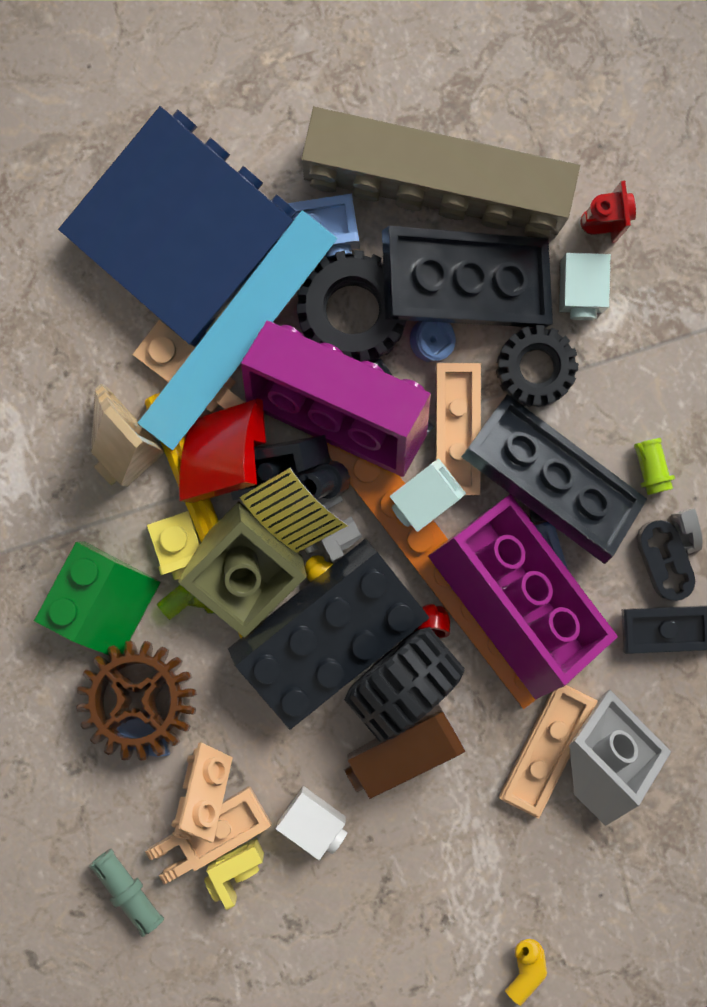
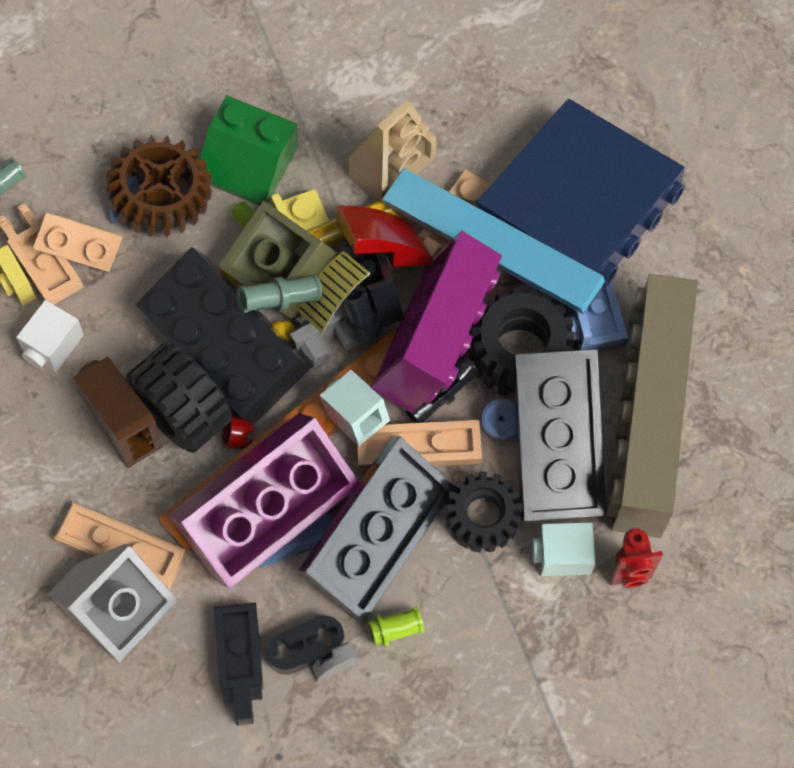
camera: 85 degrees right, 20 degrees down
none -> sand green pin [236,274,322,313]

